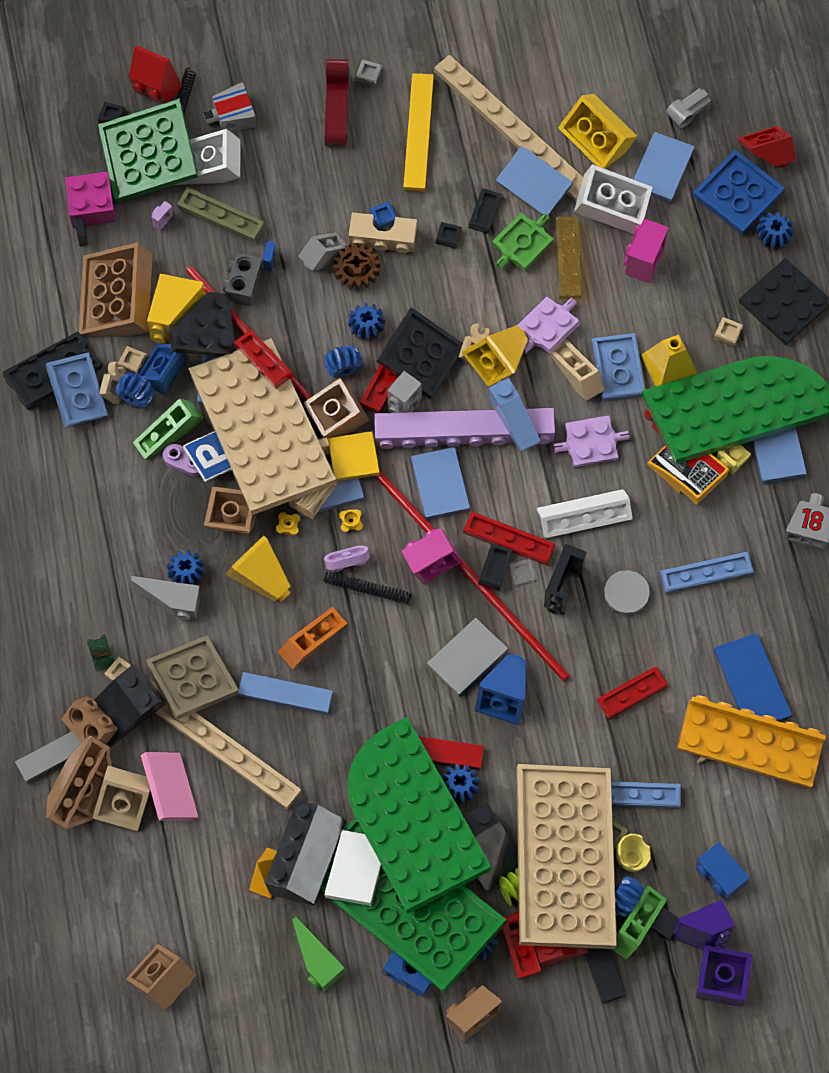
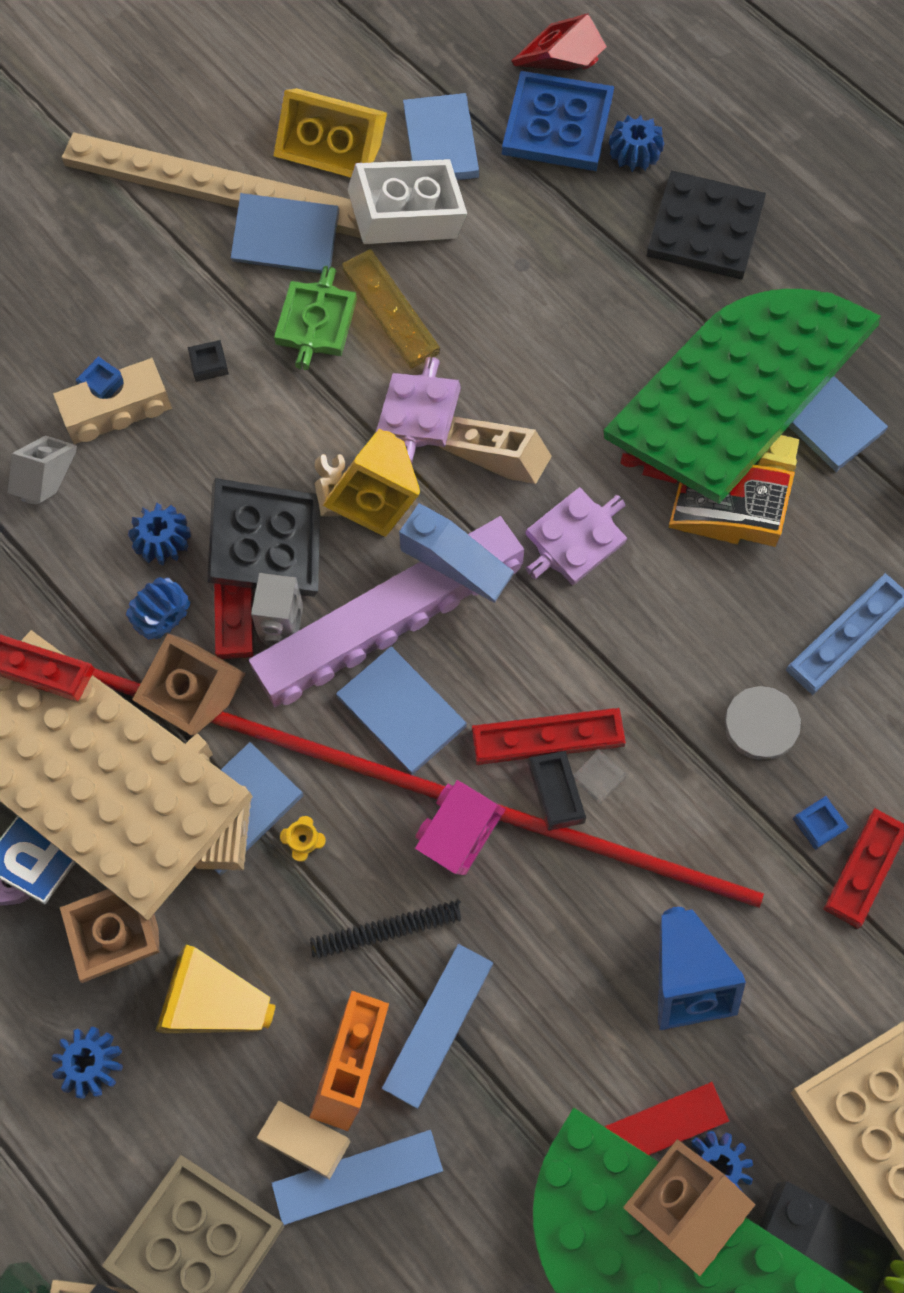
camera: 30 degrees left, 0 degrees up
light grey slope [131,576,201,620] -> none
yellow plate [276,512,300,535] -> none
lavender plate [324,545,370,572] -> none
yellow tile [328,431,380,482] -> none
reddish brown gear [333,243,381,290] -> none
yellow tile [404,73,434,192] -> none
light grey tile [427,618,508,696] -> none
black tile [468,188,503,234] -> none
white panel [537,489,633,538] -> none
black panel [544,544,587,615] -> none
medium blue tile [591,333,646,402] -> none
dark pink brick [623,219,668,283] -> none
yellow slope [641,334,698,386] -> none
light grey piece [666,88,711,128] -> none
tan tile [714,317,743,346] -> none
none -> tan tile [257,1101,350,1180]
none -> medium blue tile [382,944,493,1109]
none -> medium nougat slope [623,1139,756,1276]
none -> blue tile [793,796,849,850]

